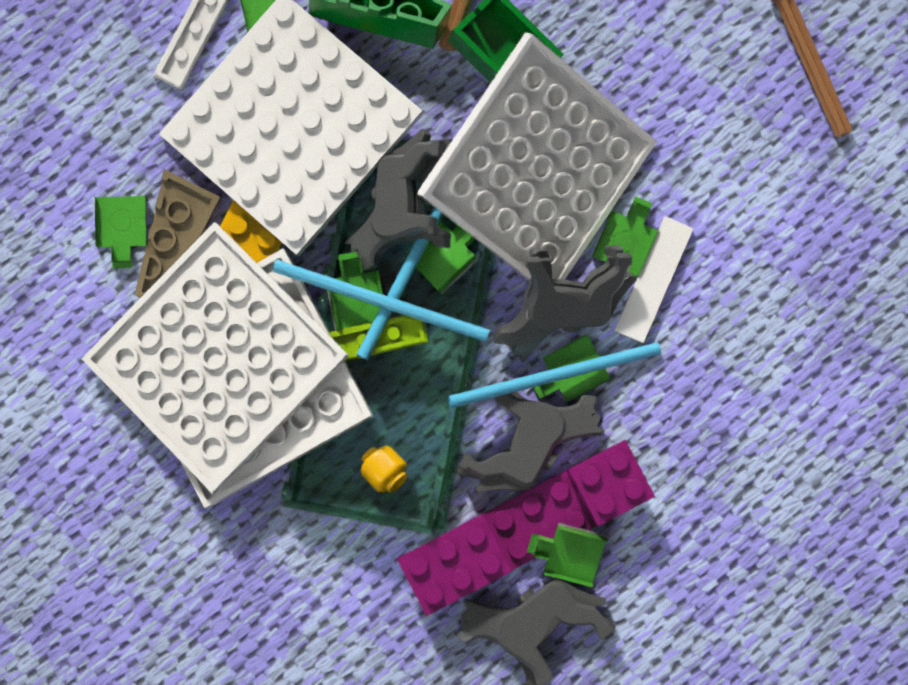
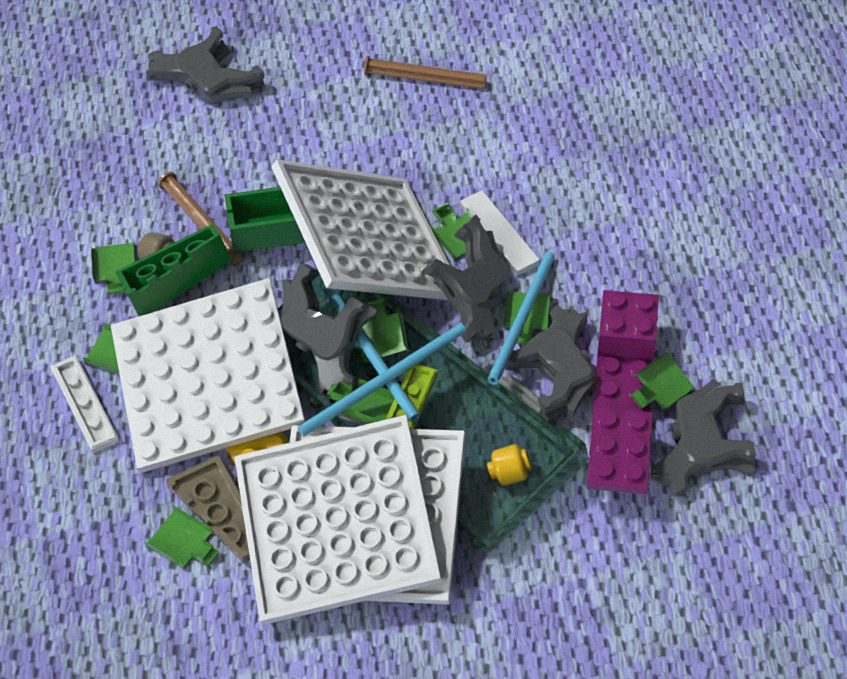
camera: 50 degrees left, 30 degrees down
none -> light grey axle [500,374,543,417]

